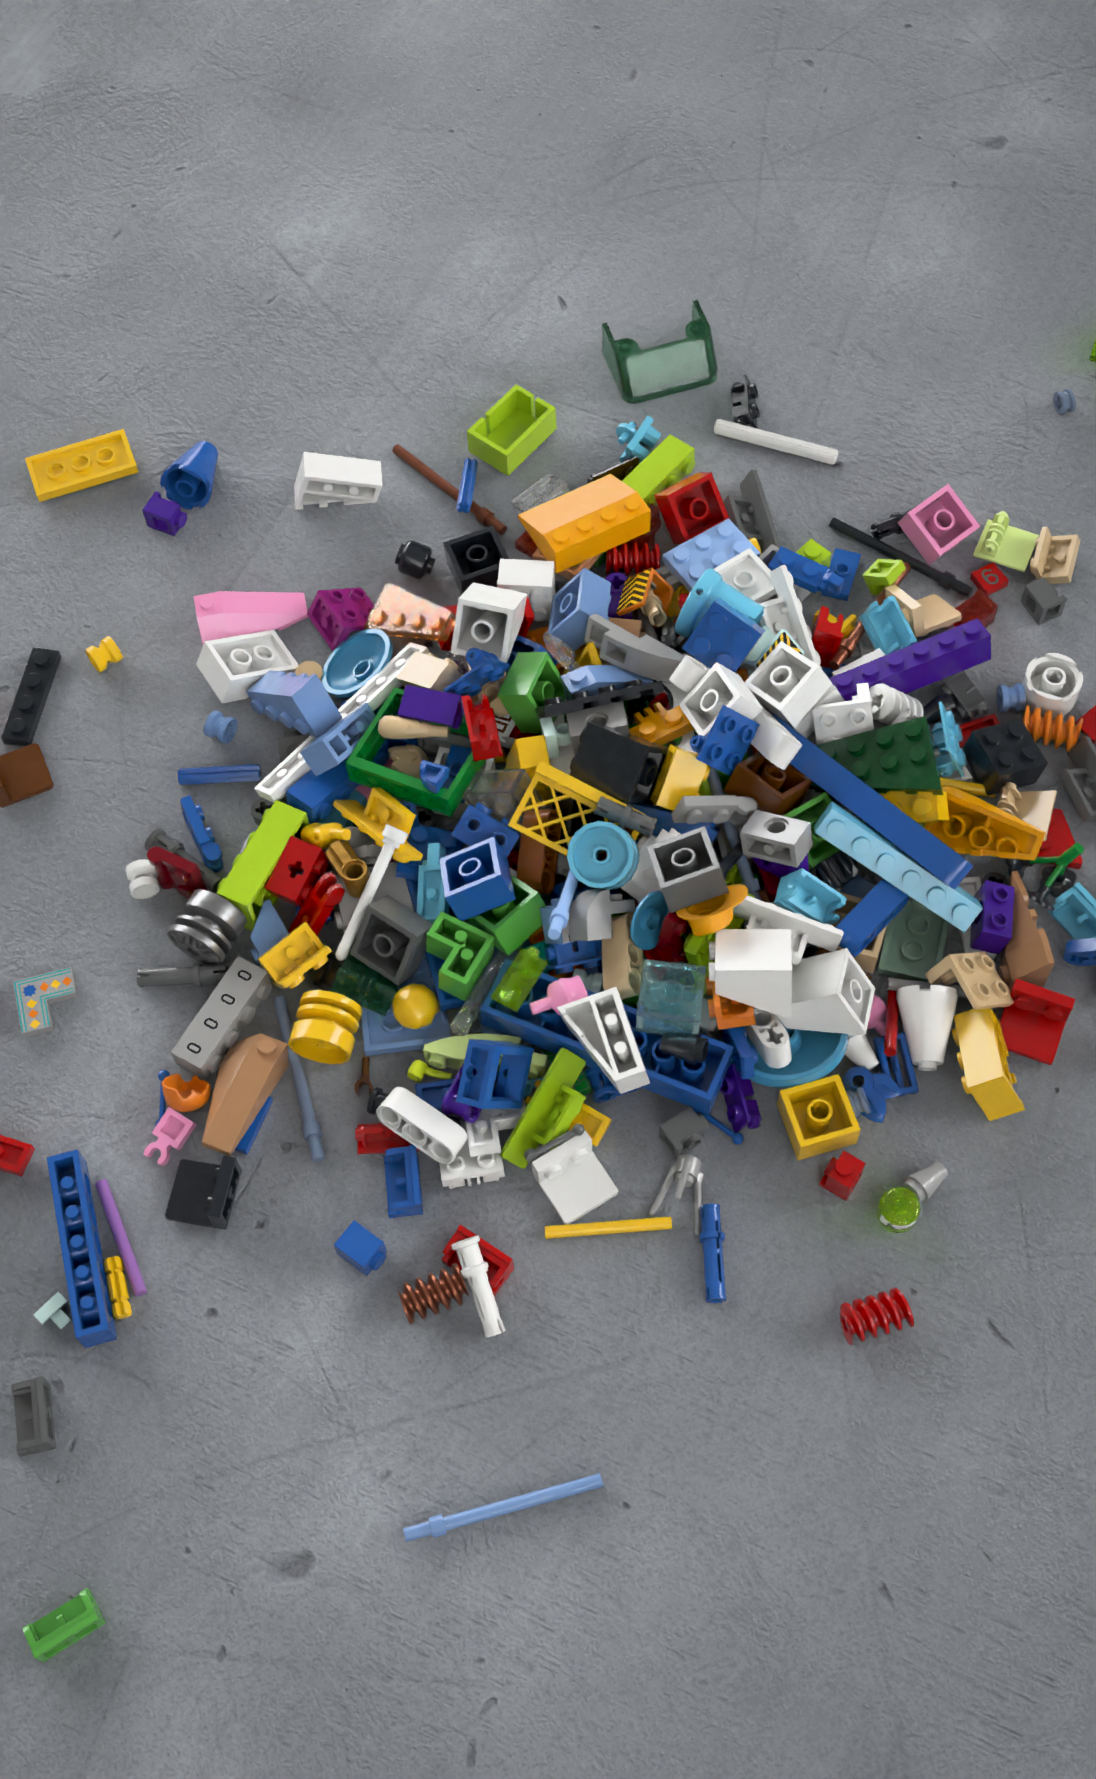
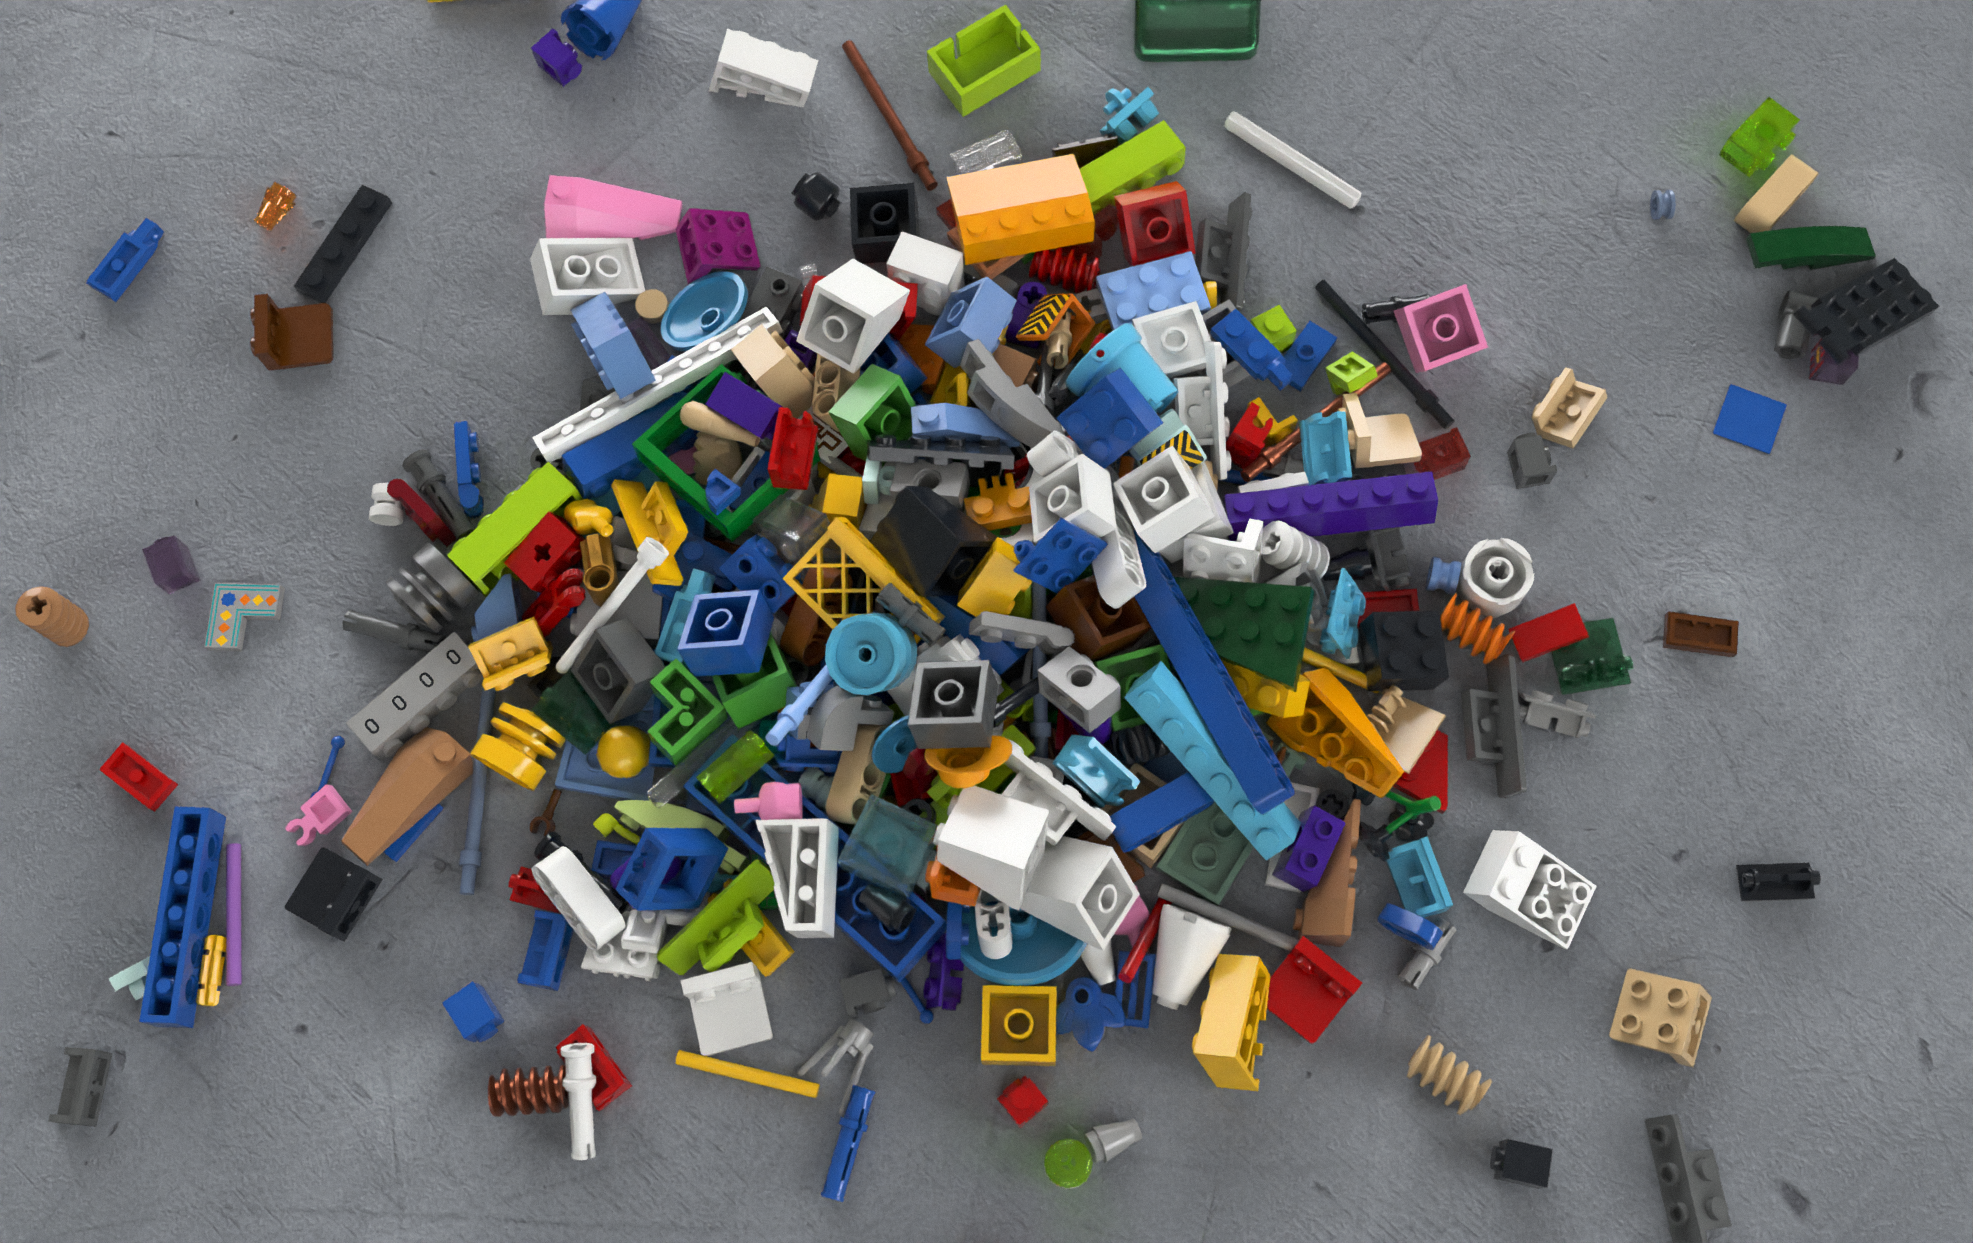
camera: 20 degrees right, 10 degrees up
yellow wheel [85,636,123,673] -> none
orange hair [161,1073,212,1112] -> none
blue axle [178,764,262,785] -> none
medium blue wheel [204,710,238,744] -> none
medium blue slope [300,702,376,776] -> none
clear orange wing [364,582,456,641] -> none
blue hinge [443,648,511,697] -> none
blue axle [456,458,478,514] -> none
dark grey hinge [524,1123,585,1163] -> none
clear slope [543,632,581,672] -> none
black hinge [731,374,760,428] -> none
sand blue bush [846,1086,871,1118] -> none
tan bracket [925,952,1014,1010] -> none
red tile [970,562,1009,597] -> none
yellowish green hinge [973,511,1039,572] -> none

